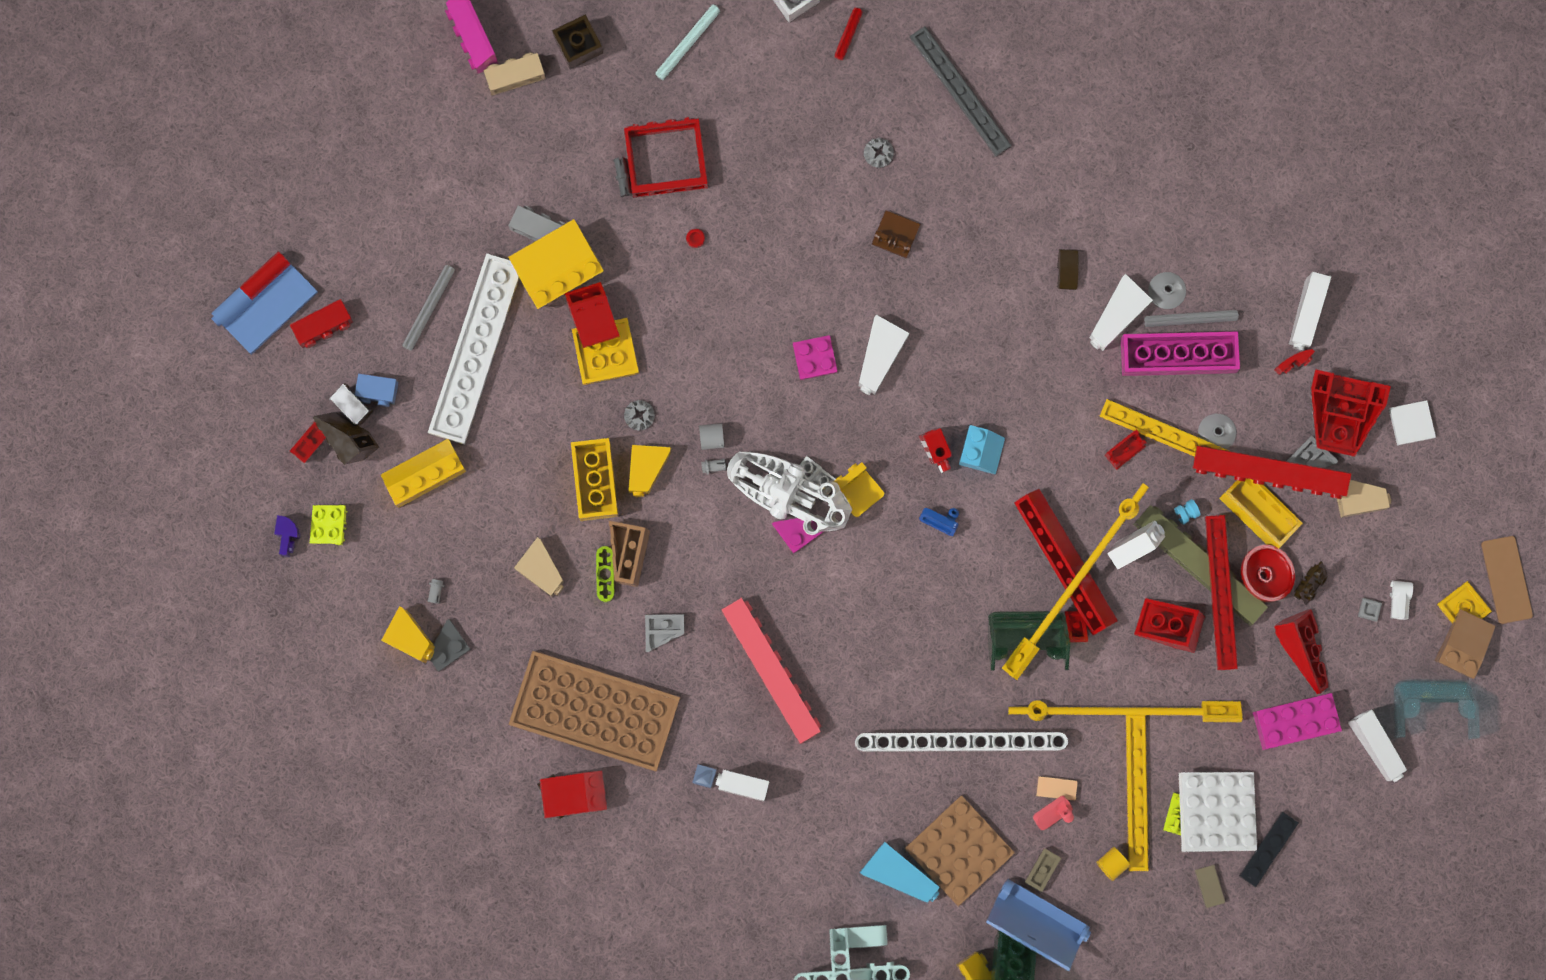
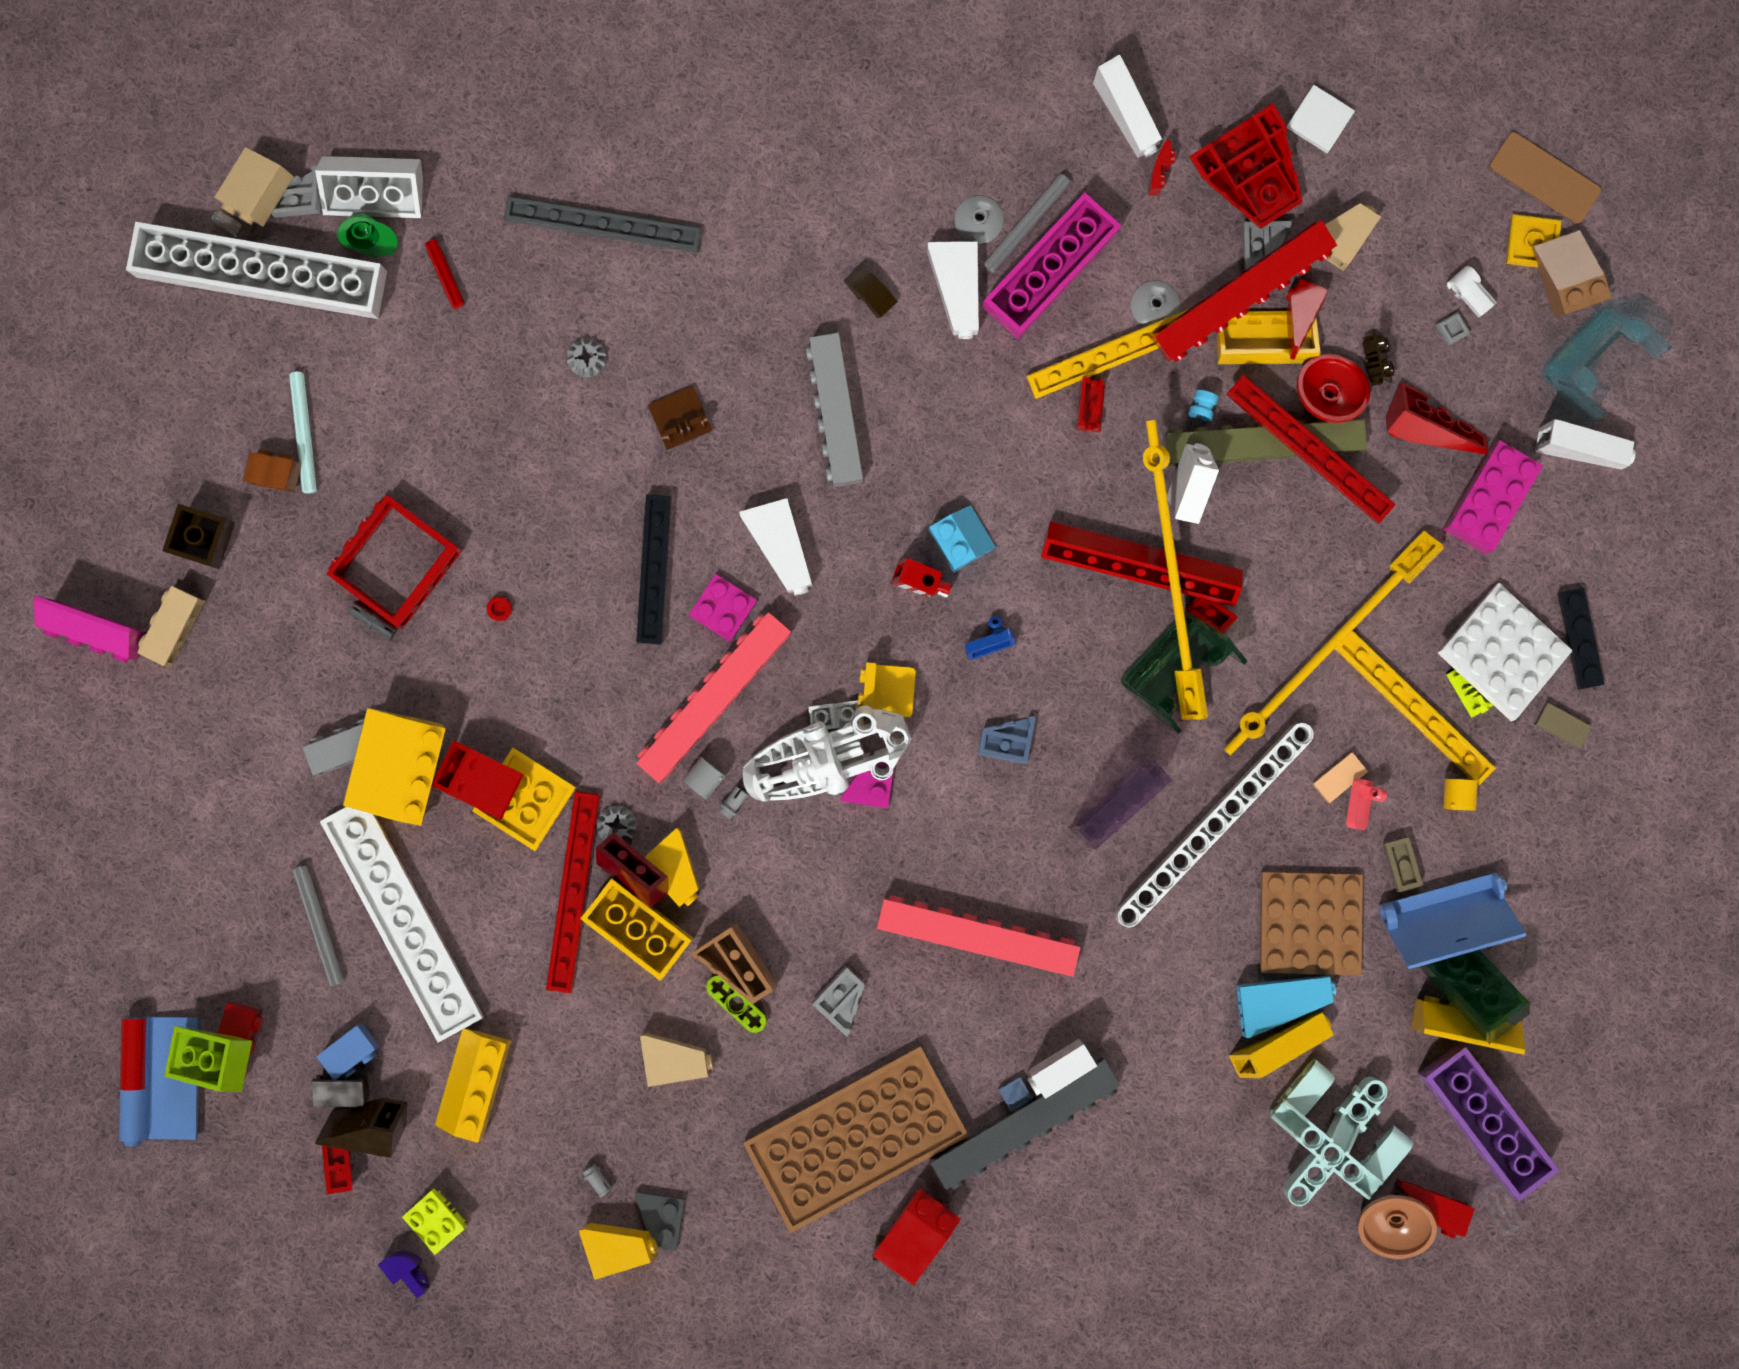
camera: 45 degrees left, 5 degrees up
red slope [1134,598,1205,653] -> none
none -> lime slope [164,1026,252,1092]
none -> dark orange brick [242,449,301,493]
none -> red tile [546,791,601,994]
none -> dark red brick [596,832,668,908]
none -> black plate [636,494,672,645]
none -> coral brick [636,612,792,783]
none -> light grey brick [806,333,863,487]
none -> dark grey brick [930,1056,1121,1190]
none -> sand blue wing [977,716,1036,765]
none -> clear purple window [1070,761,1172,850]
none -> yellow slope [1228,1012,1334,1078]
none -> slope [1286,279,1328,360]

